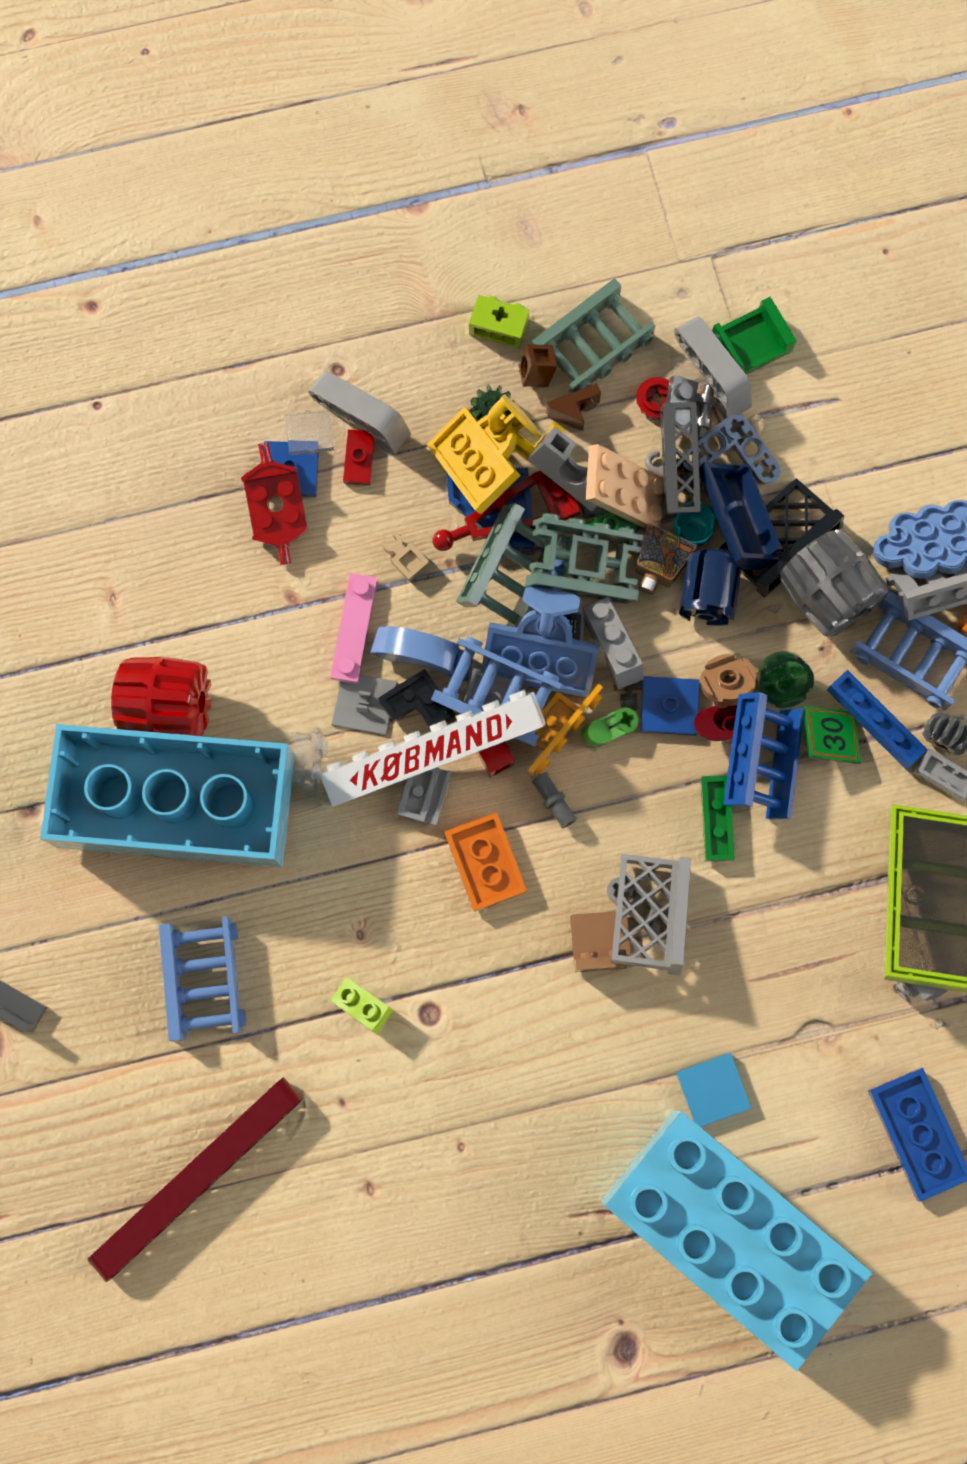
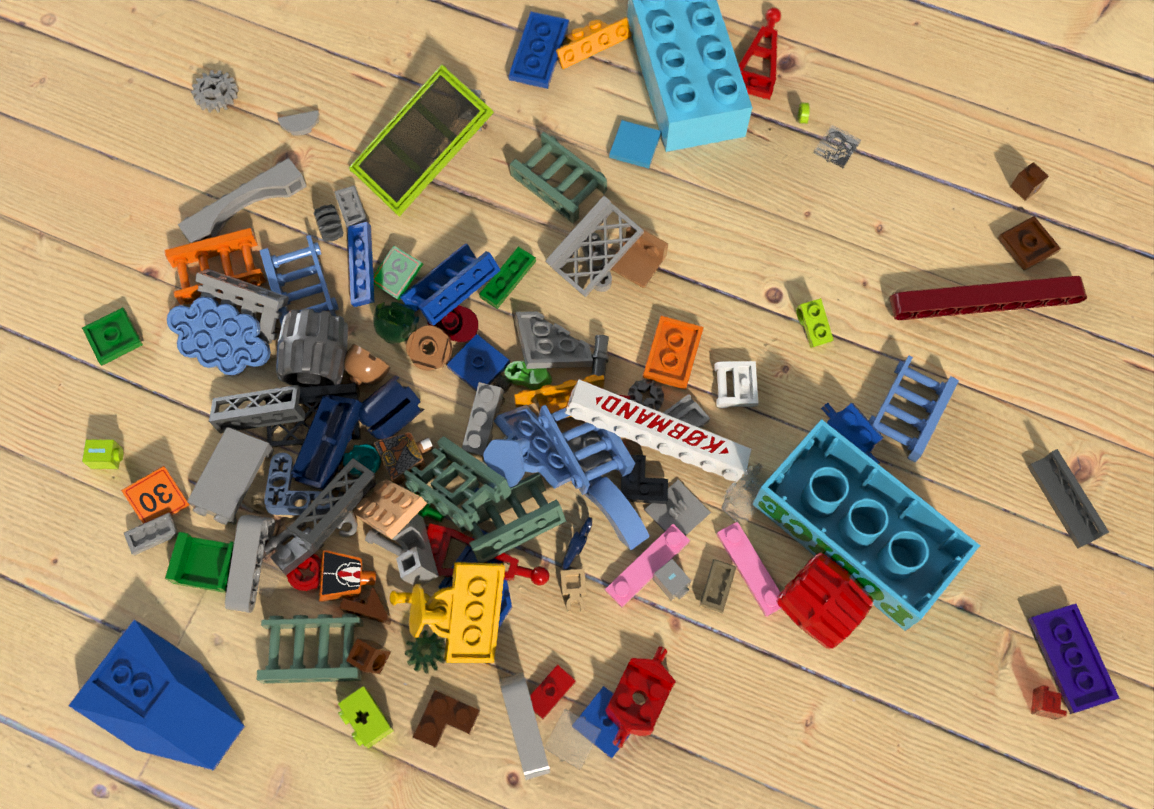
camera: 145 degrees left, 10 degrees down
none -> blue wedge [68,619,245,770]
none -> lime brick [82,440,124,469]
none -> orange piece [121,466,190,524]
none -> light grey plate [124,513,179,556]
none -> light grey panel [187,427,274,525]
none -> dark grey fence [209,385,305,433]
none -> torso [319,551,376,602]
none -> medium nougat cylinder [344,344,391,386]
none -> reddish brown plate [413,690,480,748]
none -> sand green fence [510,132,607,224]
none -> light grey plate [514,311,593,369]
none -> light orange bracket [556,17,632,69]
none -> dark blue piece [562,517,593,570]
none -> flat silver gear [628,378,664,411]
none -> light grey brick [652,559,691,601]
none -> dark tan plate [699,559,737,613]
none -> white plate [714,361,758,408]
none -> bright pink plate [716,521,781,617]
none -> red plate [739,7,781,100]
none -> lime tile [798,102,810,124]
none -> clear piece [813,125,861,169]
none -> blue plate [821,403,883,464]
none -> reddish brown plate [998,216,1061,271]
none -> reddish brown brick [1010,162,1049,201]

